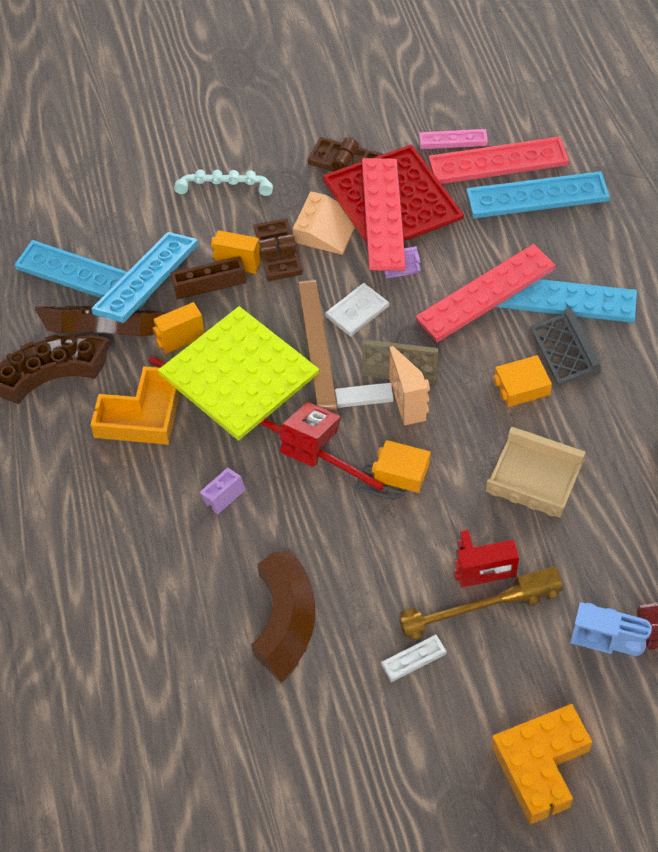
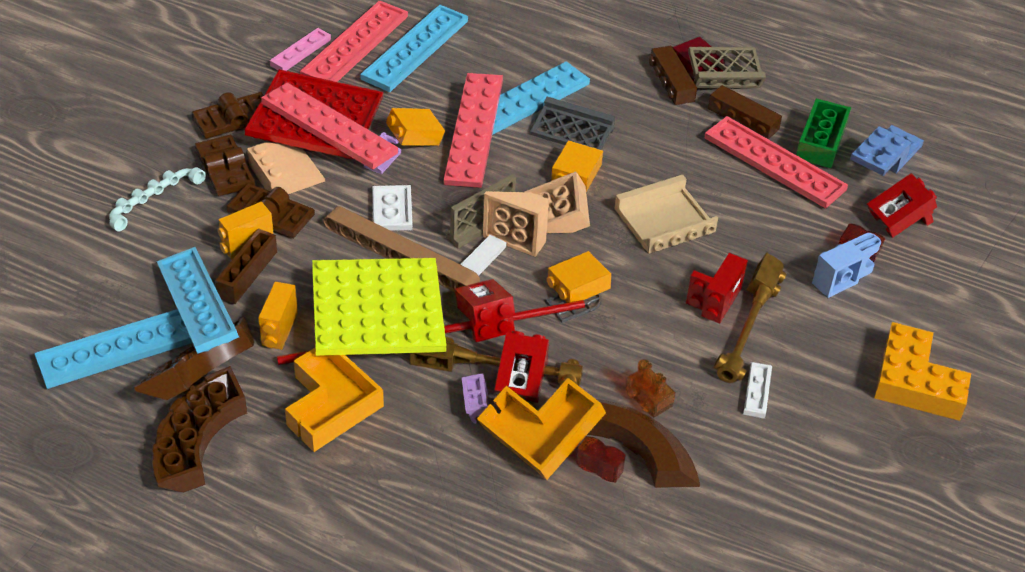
camera: 55 degrees left, 10 degrees down
none -> reddish brown plate [195,134,255,196]
none -> light orange brick [386,108,445,146]
none -> pearl gold bar [410,337,583,386]
none -> light orange piece [477,378,606,480]
none -> red brick [495,331,549,403]
none -> light nougat slope [524,172,590,233]
none -> clear red brick [577,436,626,483]
none -> clear orange brick [626,359,676,418]

